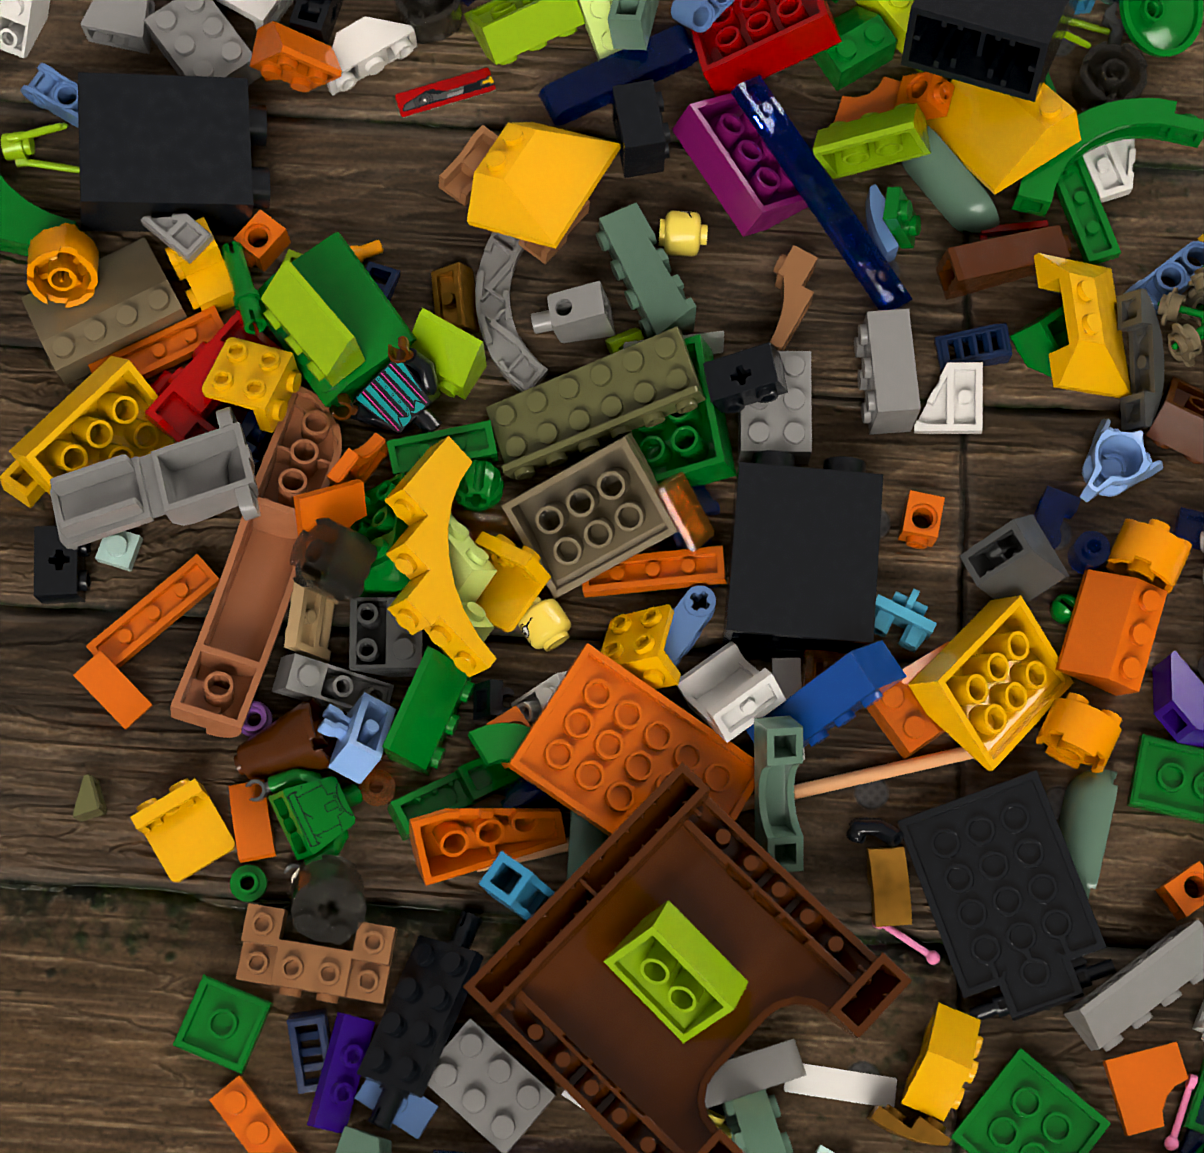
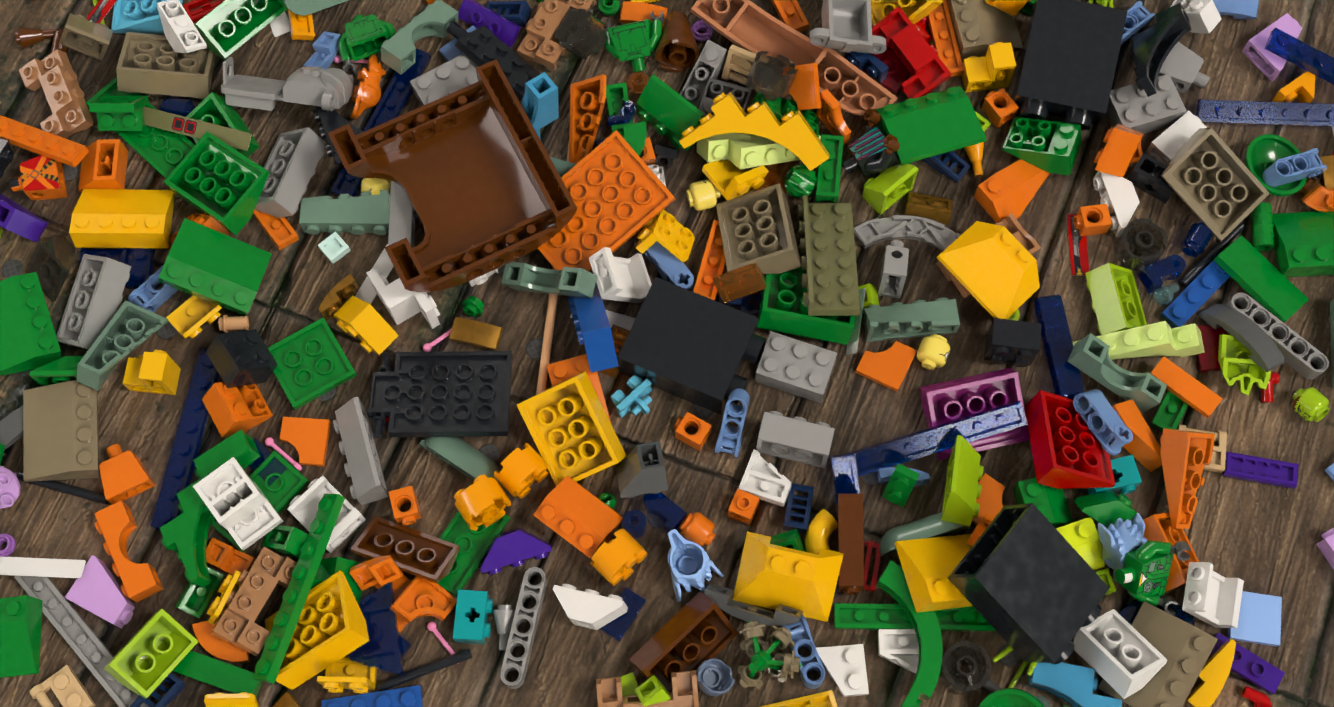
camera: 110 degrees right, 5 degrees down
light grey tile [140,213,214,264] -> none
yellow bracket [202,337,302,433] -> none
green pin [221,241,267,334] -> none
lime slope [261,259,365,387] -> none
light blue brick [317,692,396,784] -> none
lime slope [604,900,748,1043] -> none
black brick [703,342,788,413] -> none
medium nougat slope [770,245,818,351] -> none
black arm [846,818,903,848] -> none
none -> white bracket [366,268,440,329]
none -> light orange brick [453,474,511,531]
none -> green plate [462,296,484,317]
none -> clear blue arm [607,101,636,127]
none -> orange head [679,512,716,546]
none -> medium blue piece [715,388,750,458]
none -> orange brick [727,488,760,526]
none -> yellow cylinder [804,509,838,555]
none -> white wing [816,644,869,697]
none -> clear blue tile [830,453,860,504]
none -> orange tile [855,341,917,392]
none -> orange wedge [974,159,1050,223]
none -> green slope [1002,117,1081,176]
none -> orange brick [1074,204,1112,236]
none -> black arch [1131,3,1191,97]

